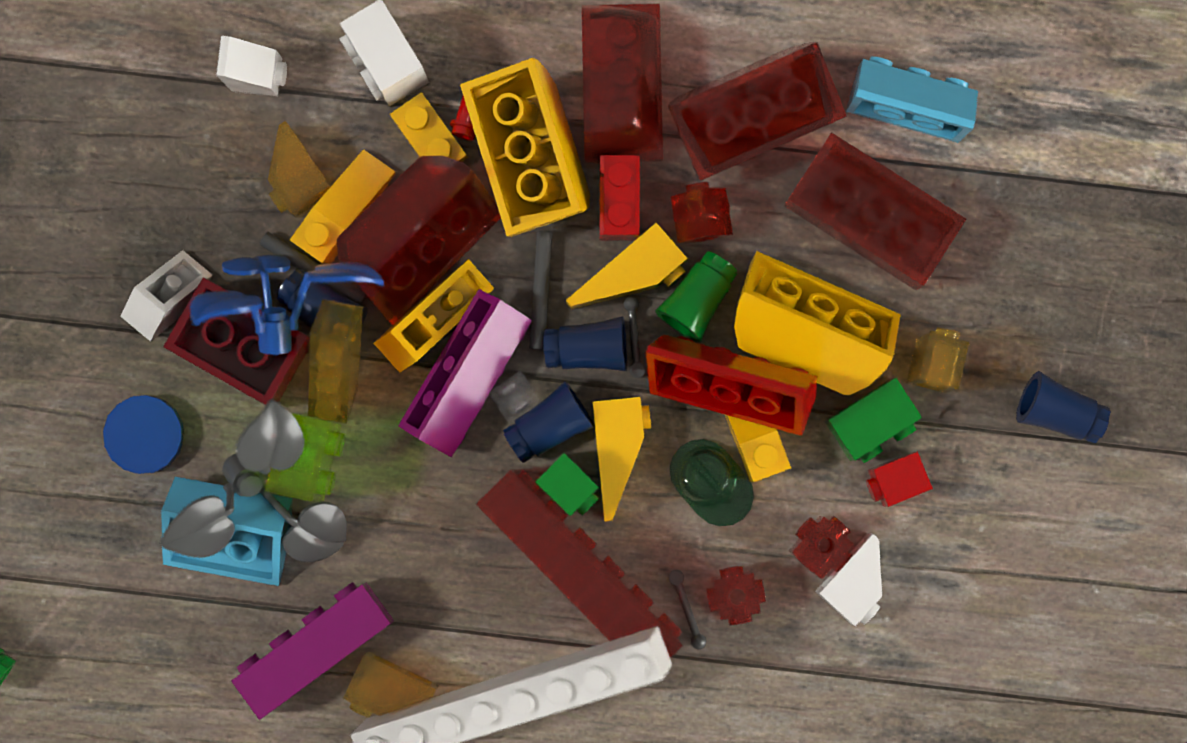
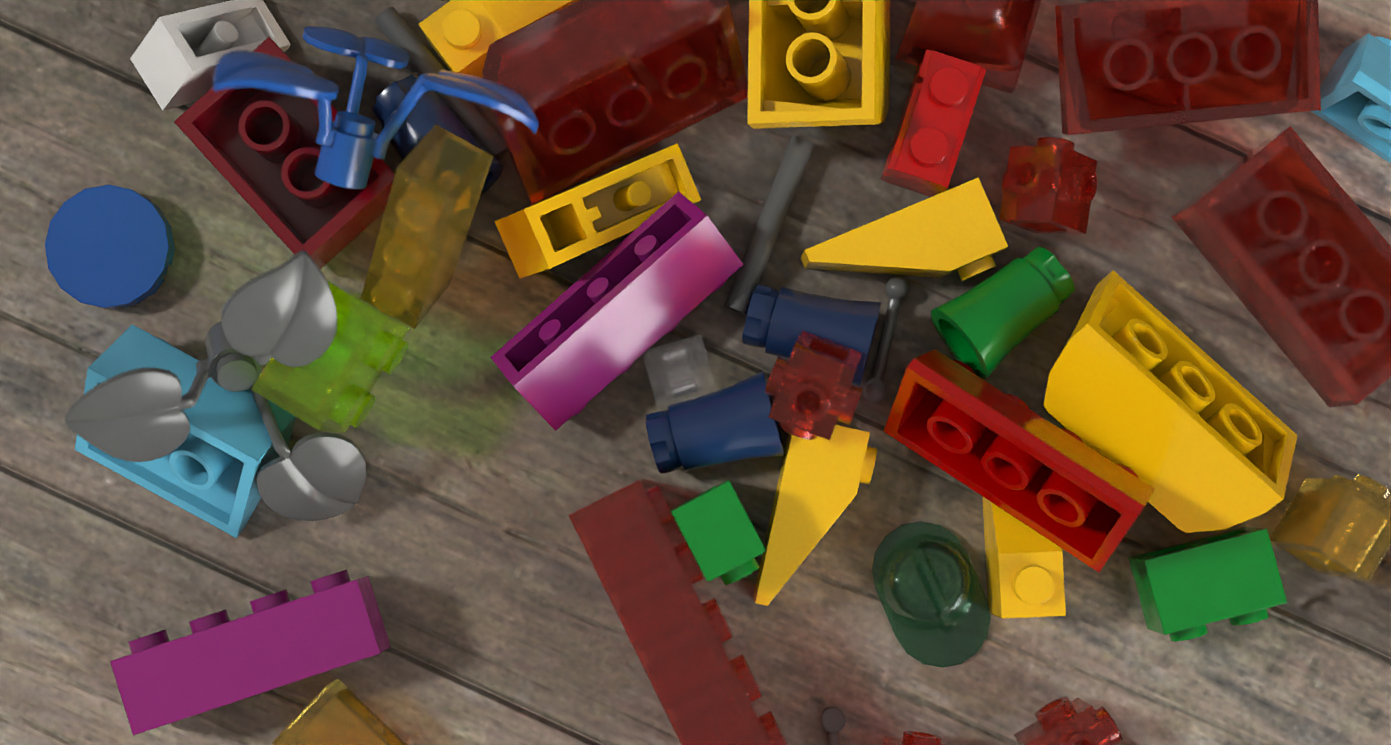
camera: 10 degrees right, 0 degrees up
red brick [866,452,933,507] -> none
none -> clear red brick [764,330,863,440]

